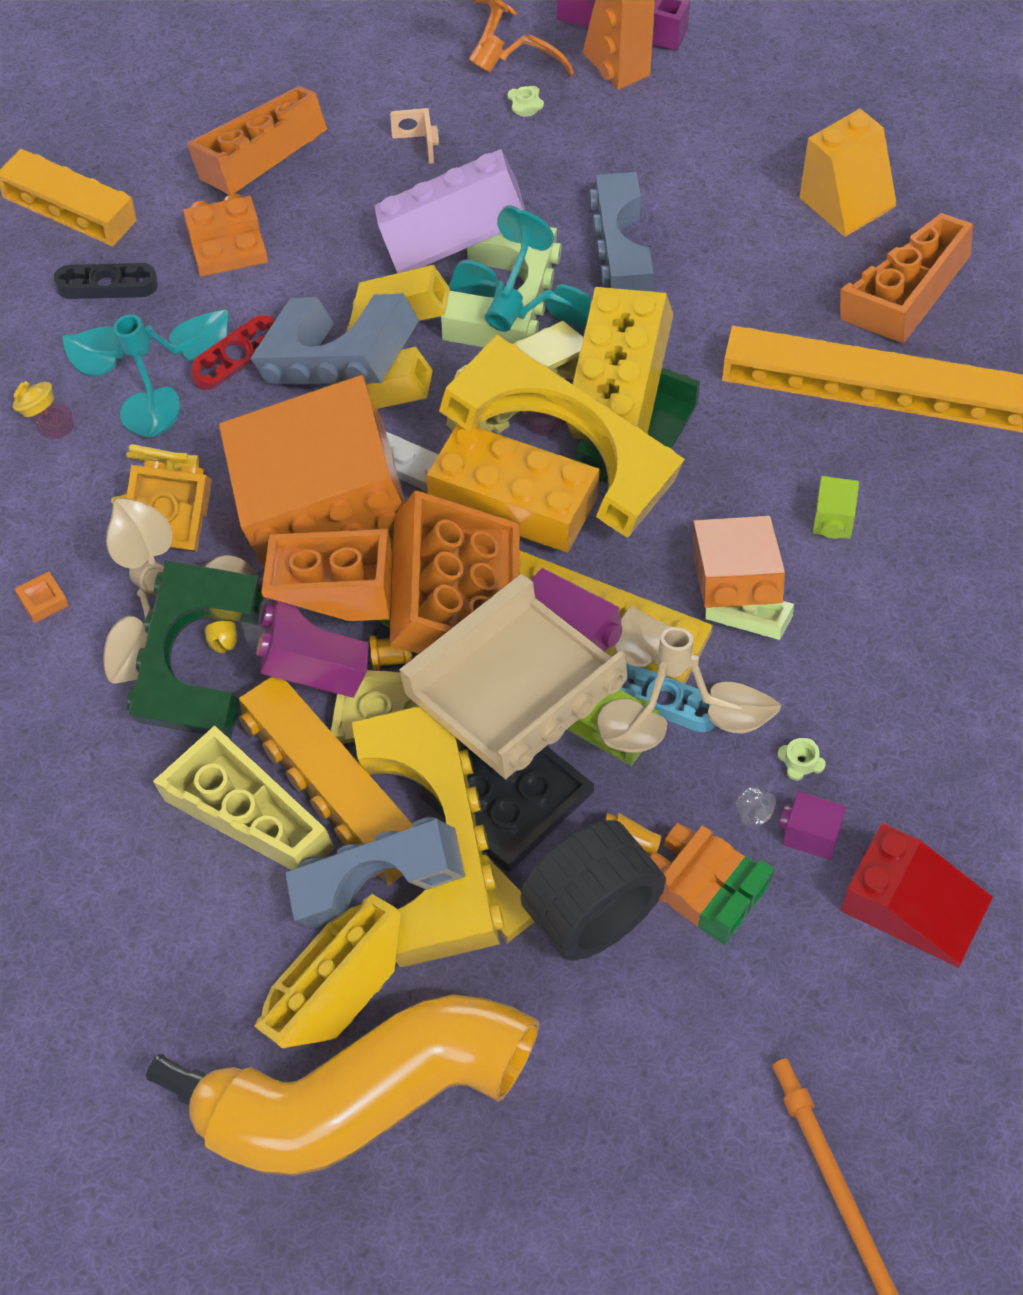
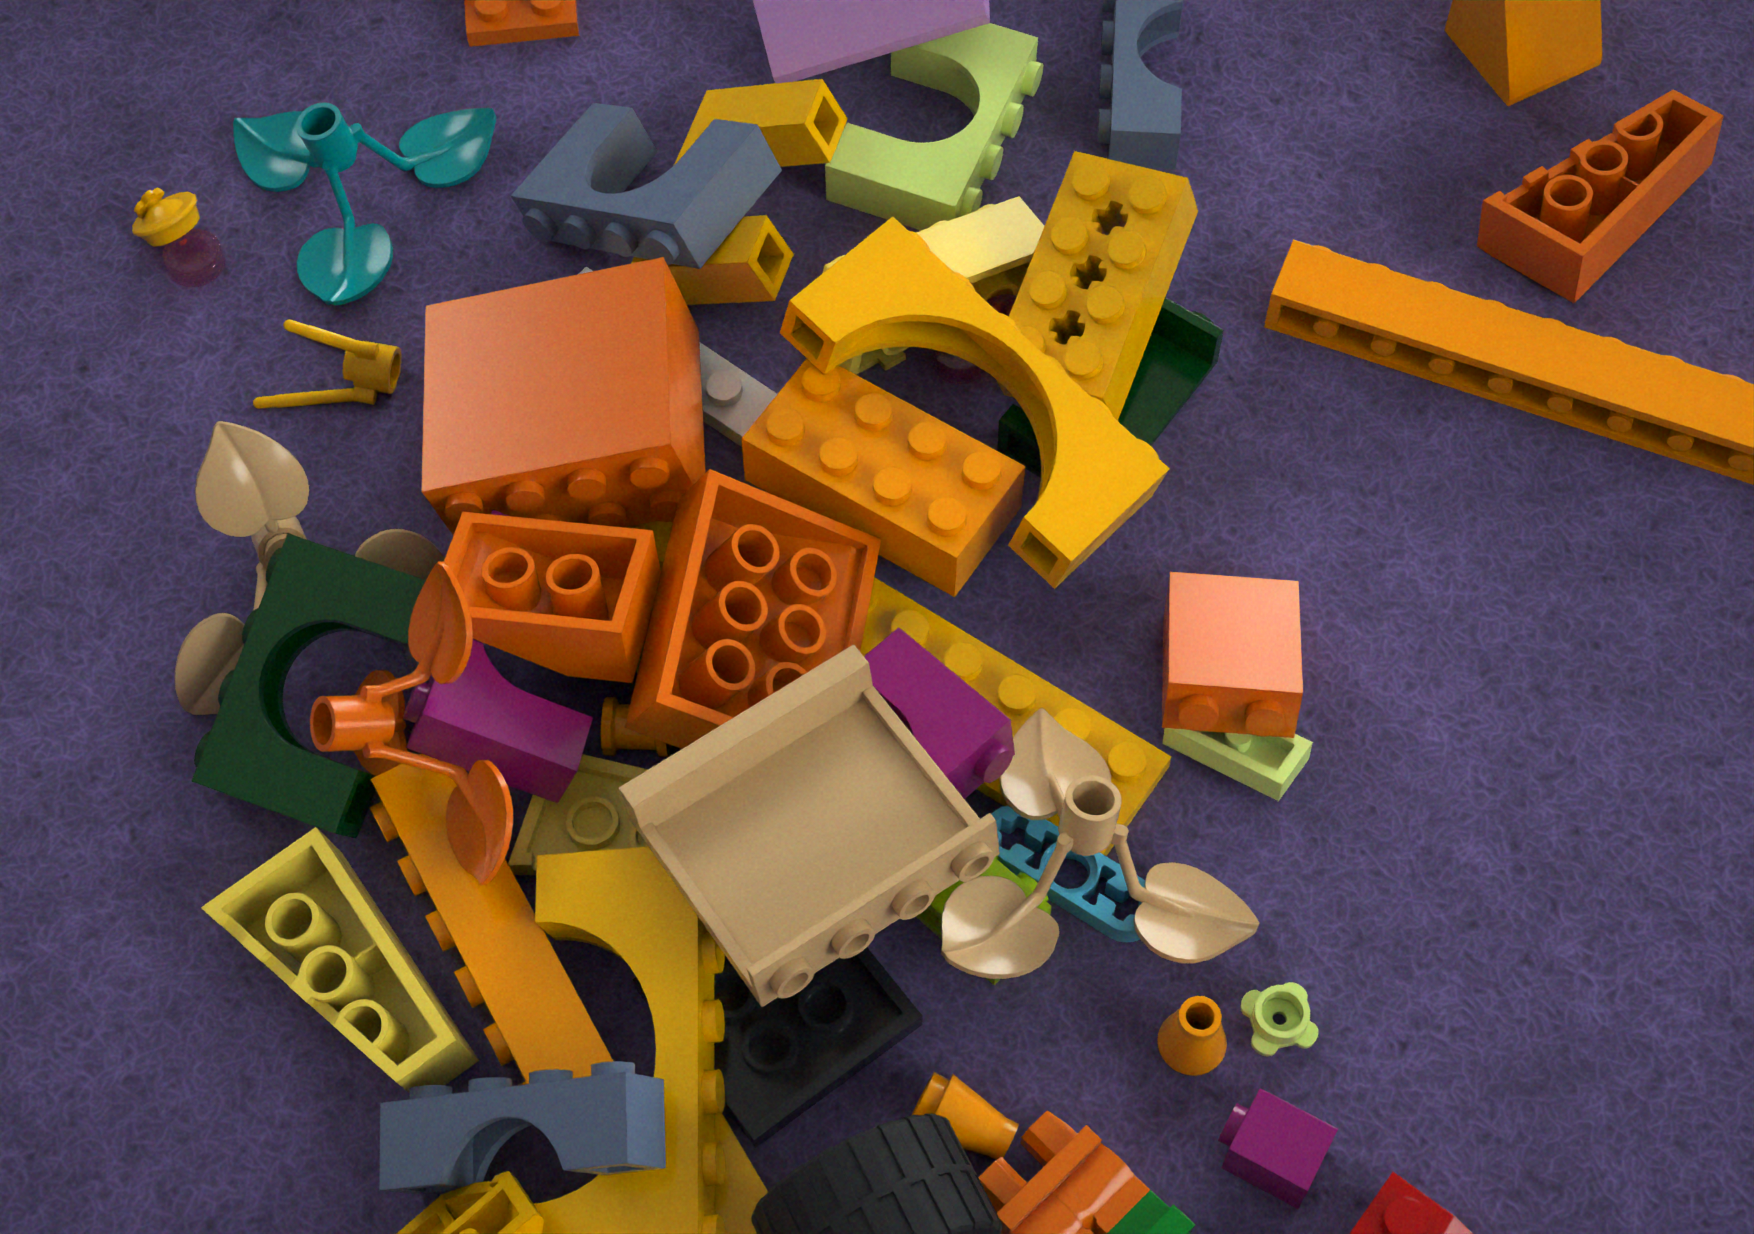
camera: 10 degrees right, 5 degrees up
orange tile [14,572,69,623] -> none
black beam [54,263,158,299] -> none
light orange plate [126,460,212,552] -> none
red beam [190,315,275,390] -> none
yellow hinge [204,621,238,653] -> none
teal plant [449,205,592,332] -> none
clear plate [735,786,776,826] -> none
lime brick [813,476,859,539] -> none
none -> orange plant [310,561,513,886]
none -> light orange cone [1157,996,1227,1076]

